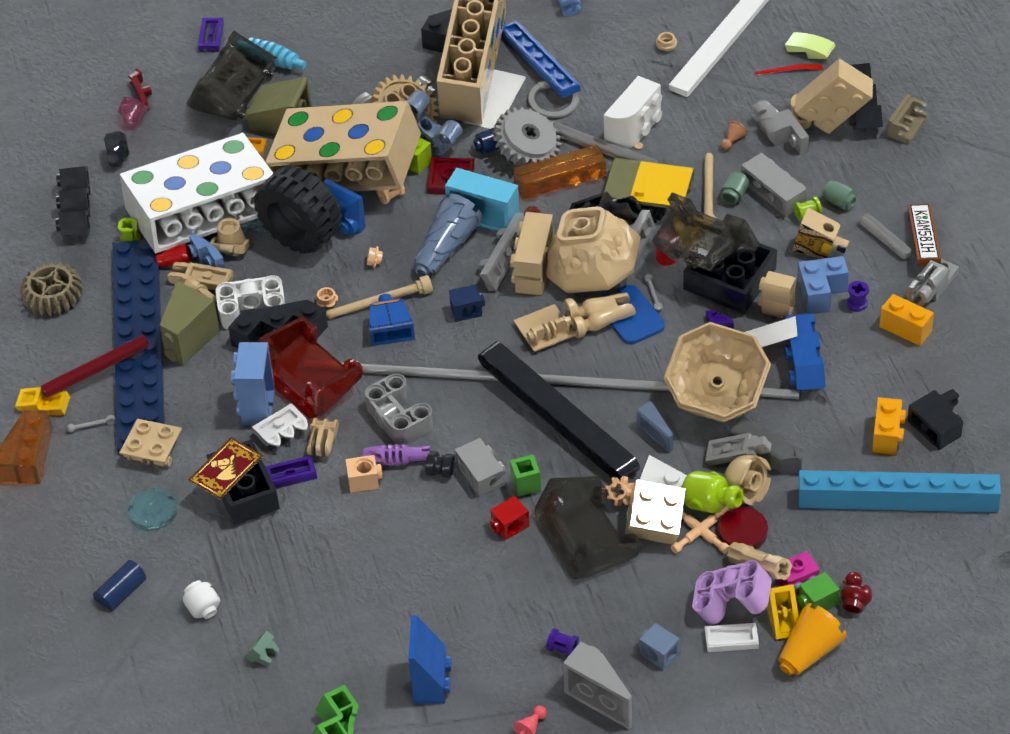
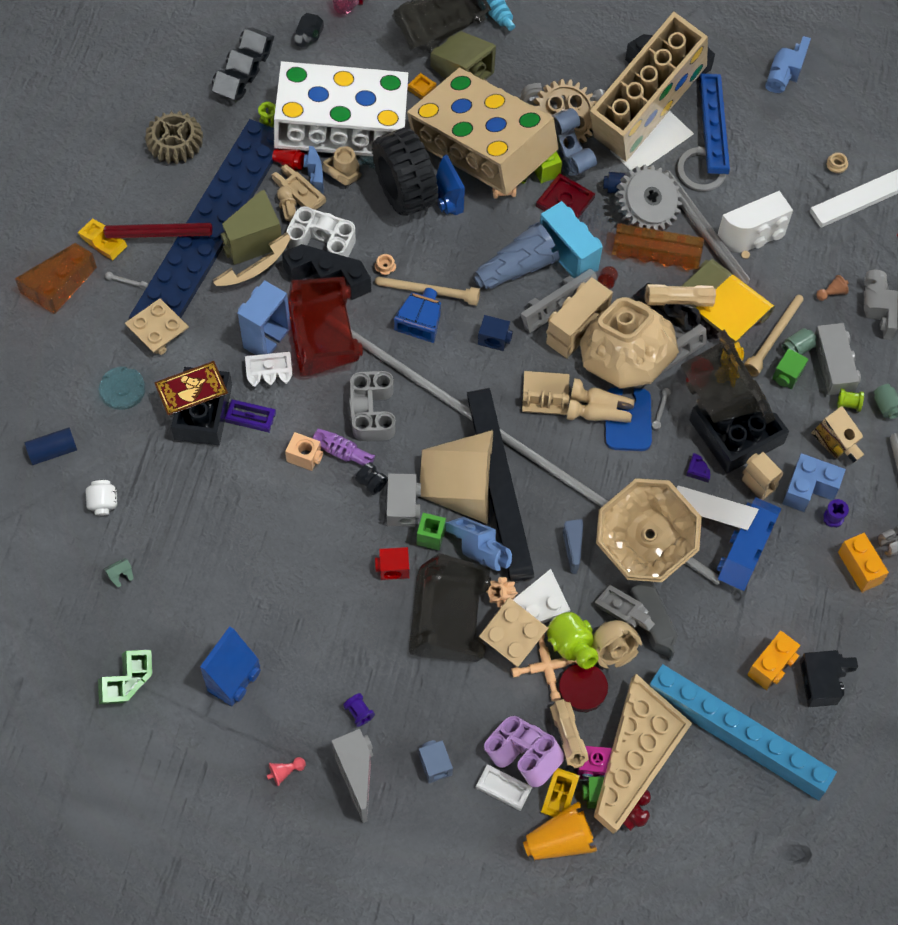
camera: 25 degrees right, 15 degrees up
tan arm [306,418,339,457] -> none
light nougat plate [366,246,383,268] -> none
none -> tan slope [213,232,291,286]
none -> tan wedge [420,430,493,524]
none -> medium blue plate [446,517,512,571]
none -> tan wing [594,674,692,834]
none -> tan axle [645,284,716,306]
none -> bright green brick [772,348,808,389]

